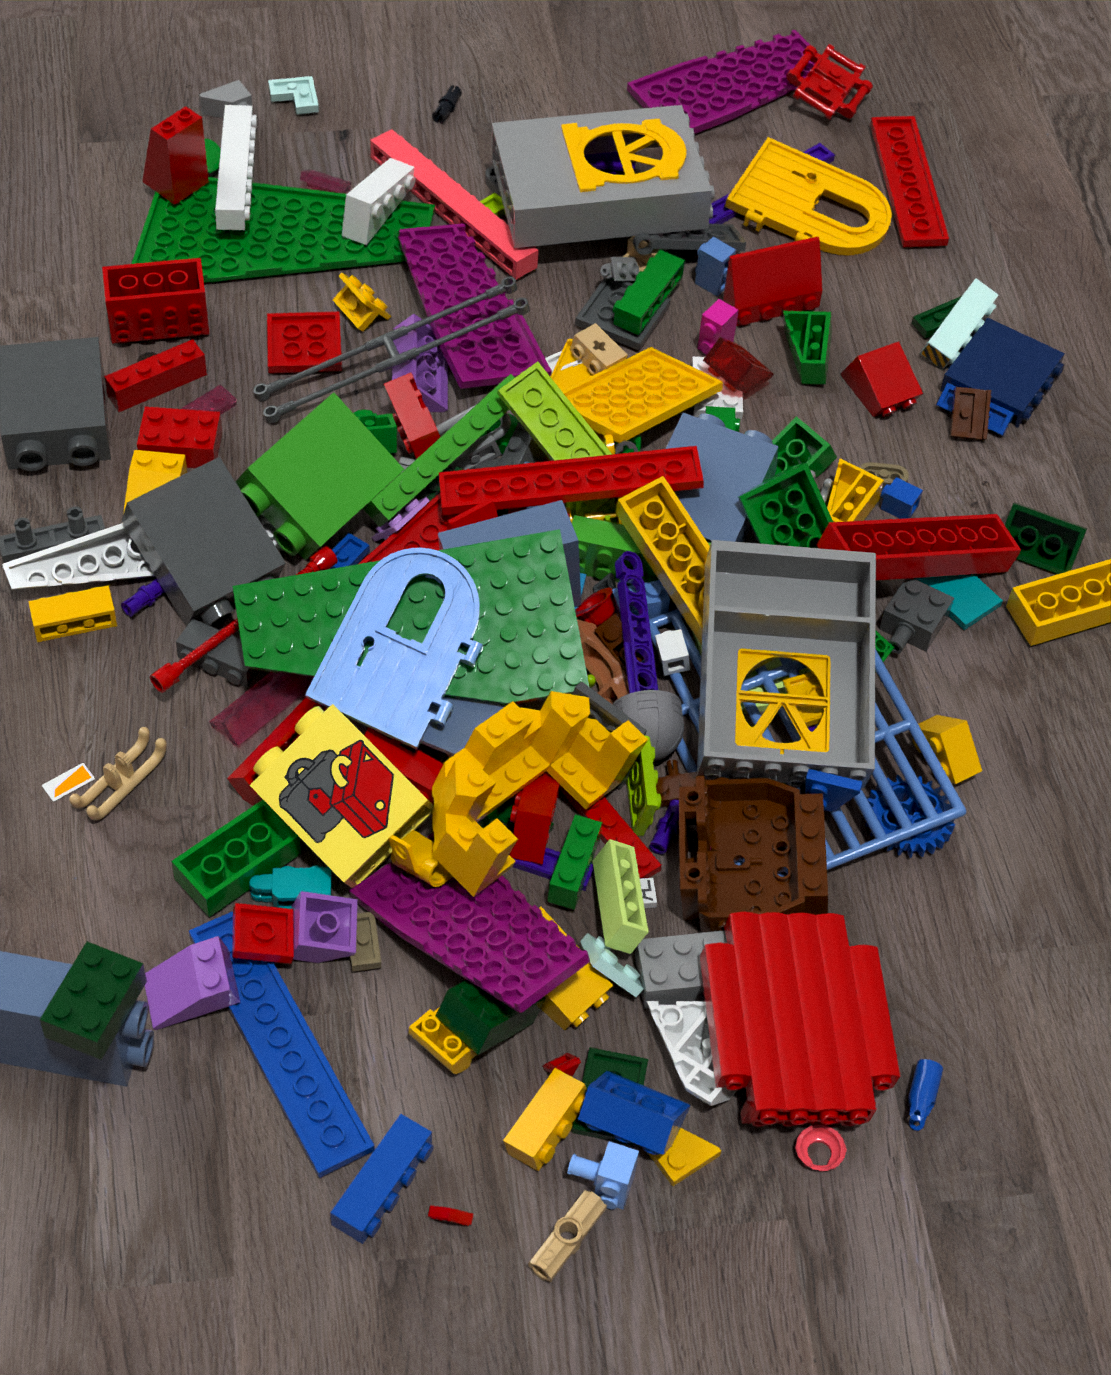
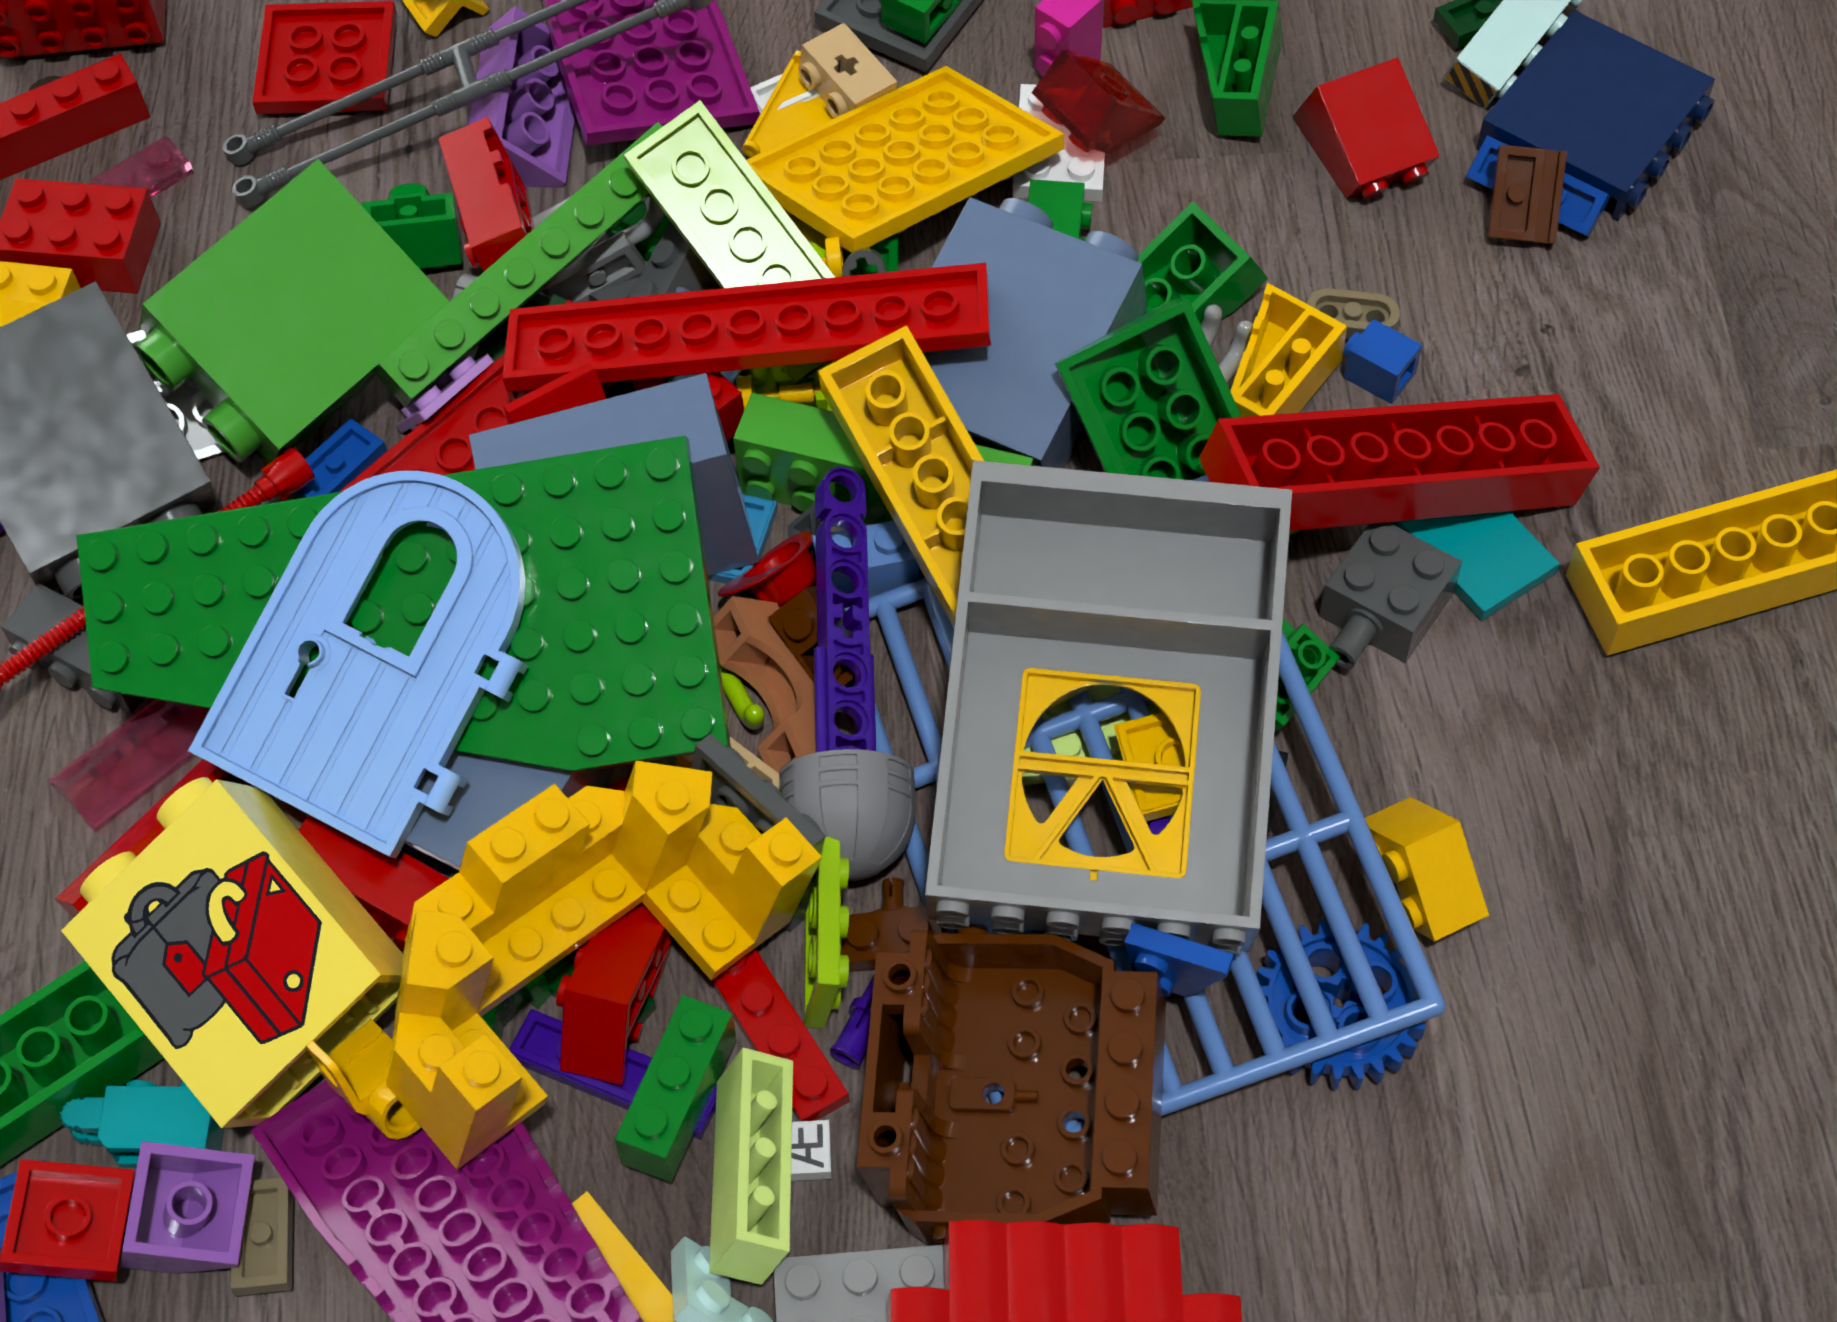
camera: 10 degrees right, 5 degrees up
white brick [655,629,690,676] -> none
dark green slope [1005,502,1088,574] -> none

